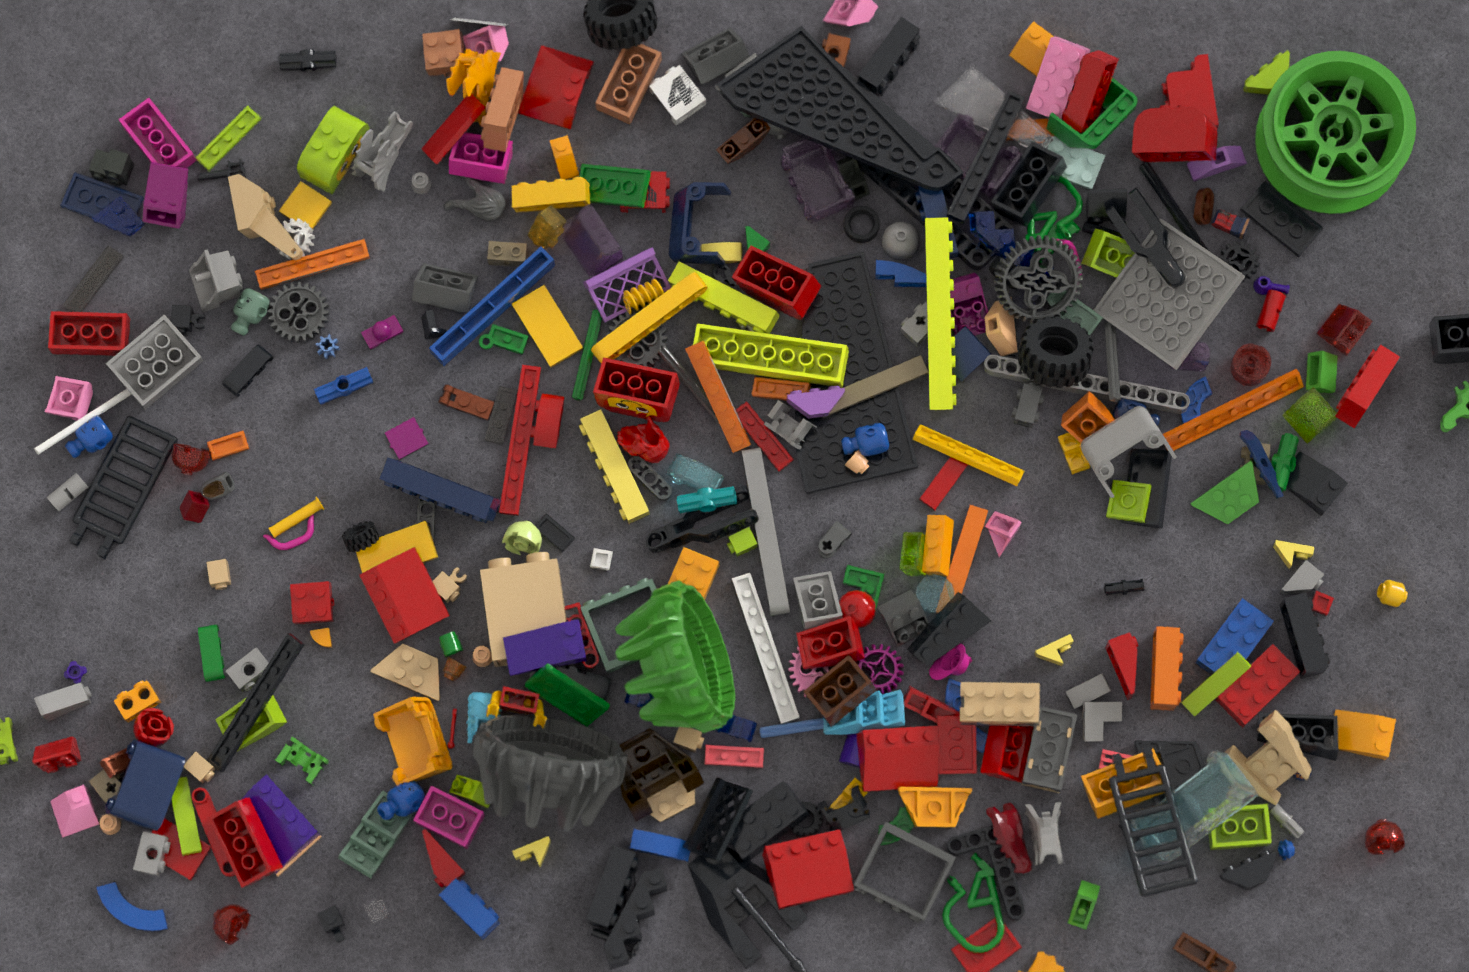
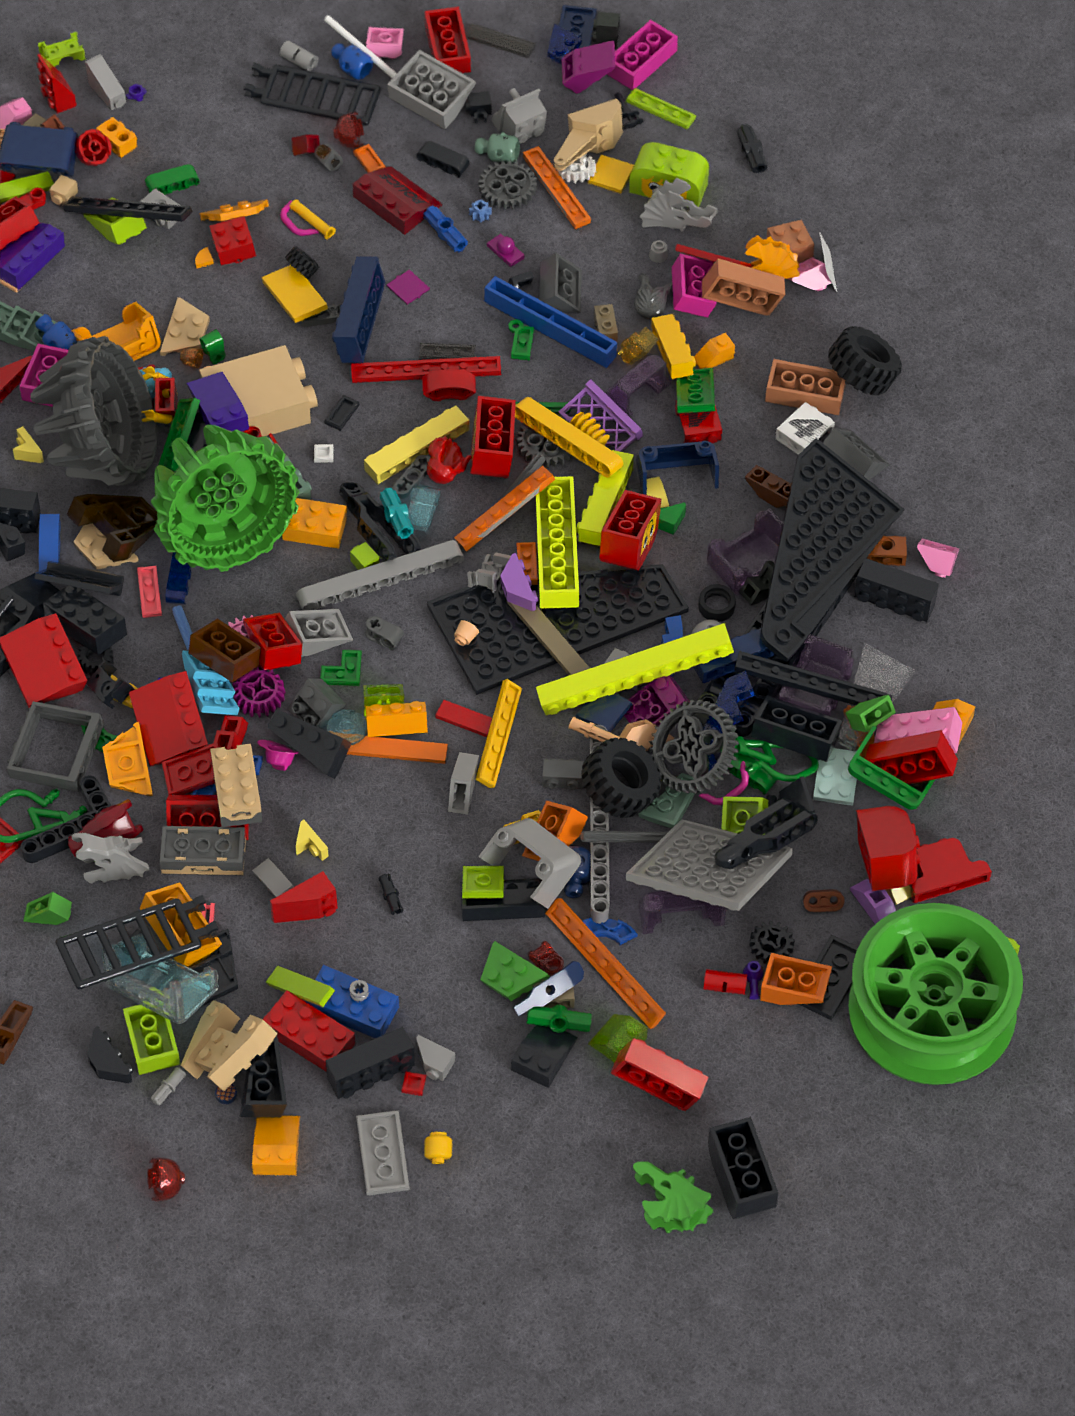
camera: 75 degrees right, 20 degrees down
tan brick [207,559,231,590] -> none
bright green piece [274,737,329,786] -> none
red slope [359,547,450,644] -> none
tan brick [433,567,467,603] -> none
copper plate [438,384,495,421] -> none
yellowish green cylinder [502,521,542,555] -> none
yellow tile [512,285,583,368] -> none
red slope [518,45,594,130] -> none
tan brick [673,727,705,753] -> none
white plate [732,573,800,724] -> none
red tile [736,401,794,472] -> none
red cylinder [839,590,876,628] -> none
blue piece [841,423,889,457] -> none
bright pink slope [984,511,1021,558] -> none
light grey tile [1083,701,1122,741] -> none
black axle [1140,162,1209,251] -> none
orange brick [1150,626,1183,711] -> none
leg [1212,210,1251,240] -> none
clear red brick [1230,343,1271,386] -> none
light yellow slope [1273,540,1314,569] -> none
blue plate [1278,839,1295,860] -> none
bright green brick [1306,351,1338,393] -> none
clear red slope [1316,304,1373,356] -> none
none -> light orange wing [200,199,269,221]
none -> light grey bush [350,980,369,1002]
none -> dark red slope [353,166,442,235]
none -> light grey tile [356,1110,410,1196]
none -> light grey slope [448,752,479,815]
none -> clear red piece [528,941,564,977]
none -> light nougat pin [569,717,629,742]
none -> orange slope [760,953,832,1005]
none -> bright green slope [846,695,896,732]

